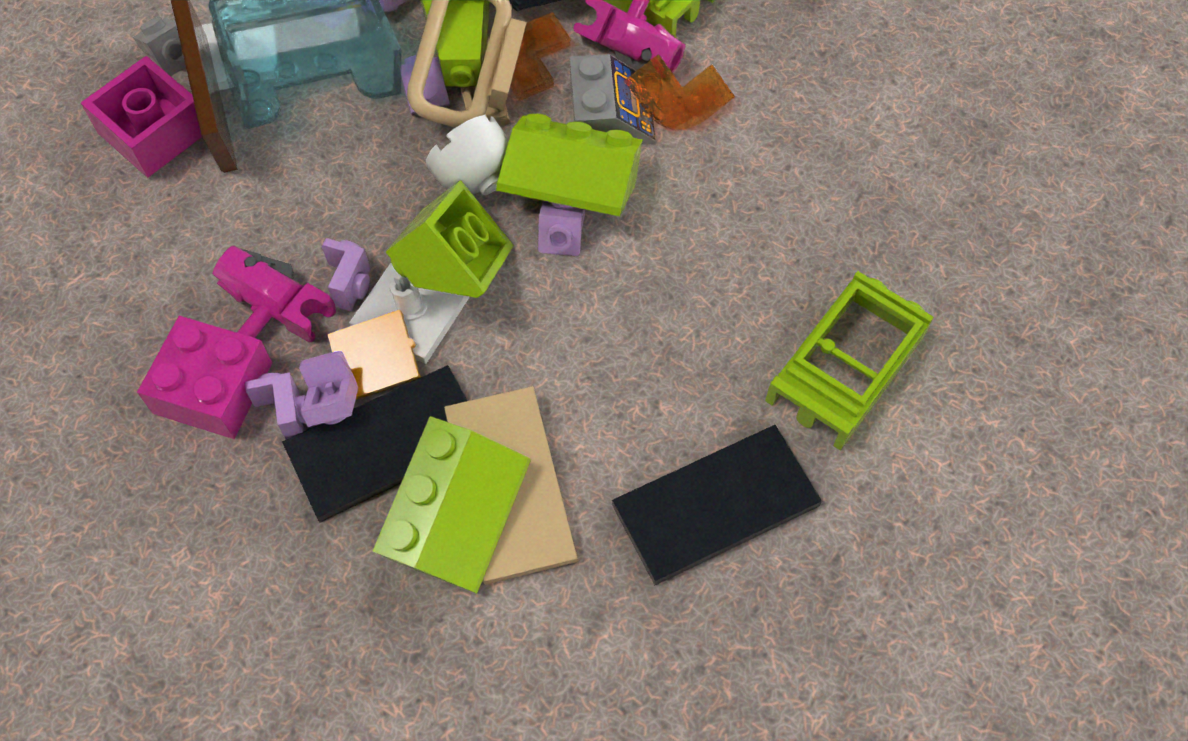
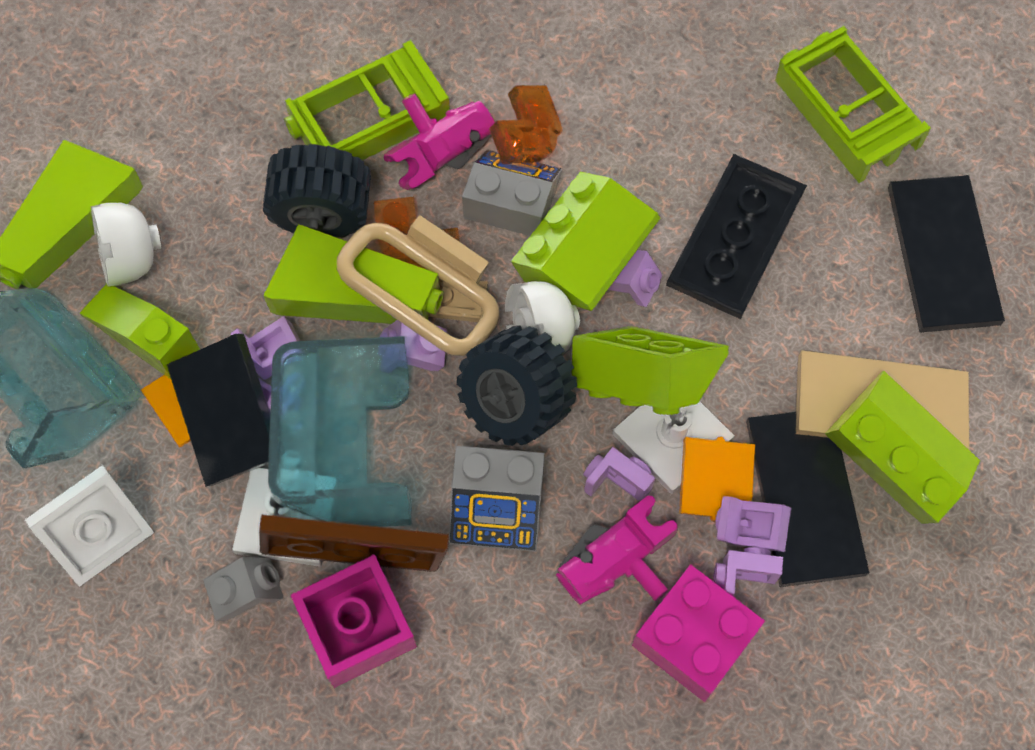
camera: 70 degrees left, 5 degrees up
none -> slope [449,446,544,552]
none -> black wheel [457,325,577,446]
none -> black tile [666,154,807,319]

